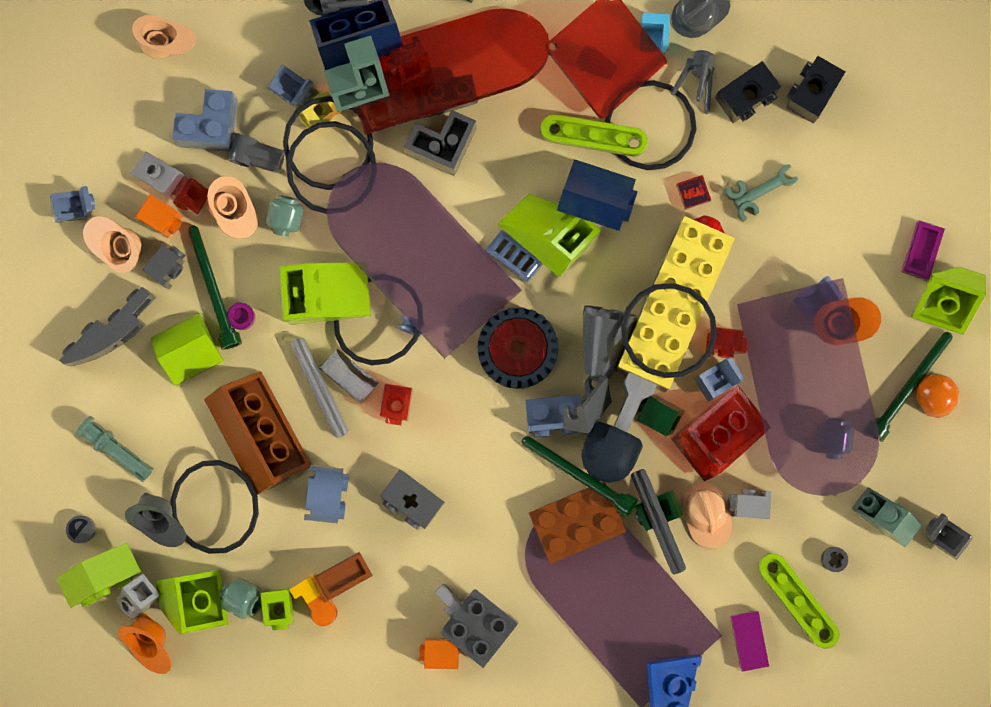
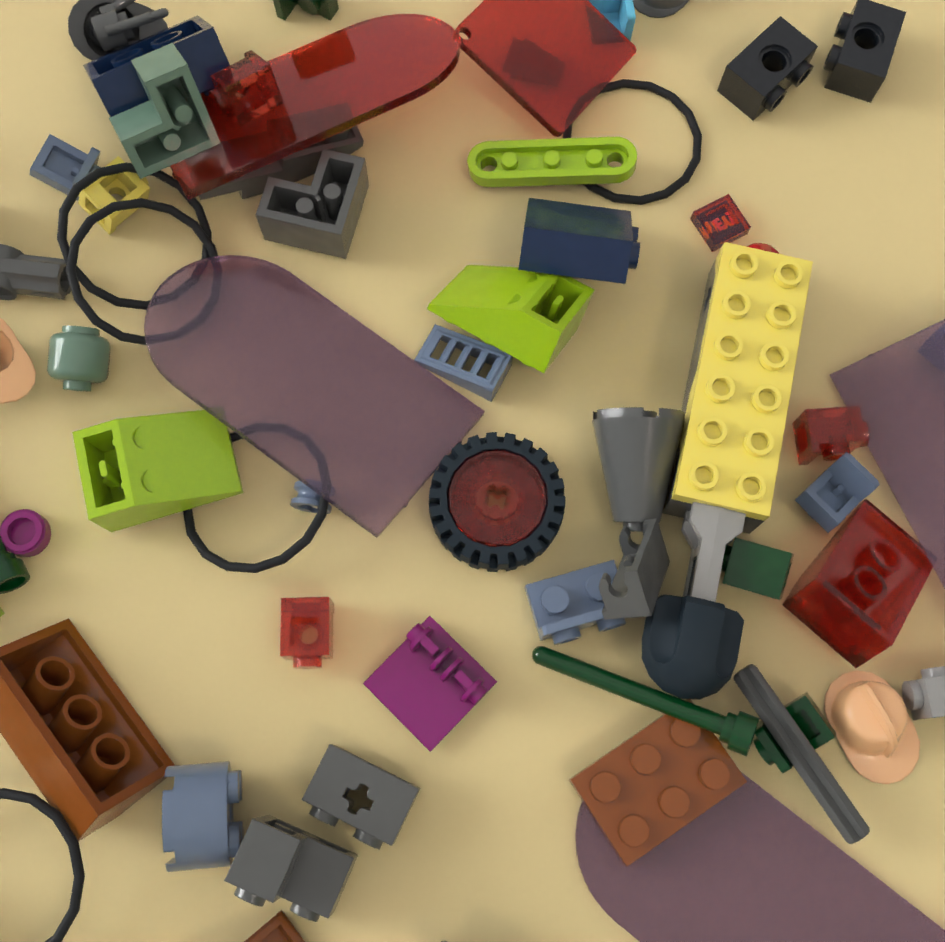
camera: 15 degrees left, 10 degrees down
light grey axle [291,337,349,438] -> none
clear smoke slope [319,349,379,404] -> none
black piece [621,283,717,378] -> none
dark grey plant [671,50,715,114] -> none
sand green bar [724,164,798,222] -> none
none -> dark grey brick [224,815,358,922]
none -> magenta hinge [363,616,497,752]

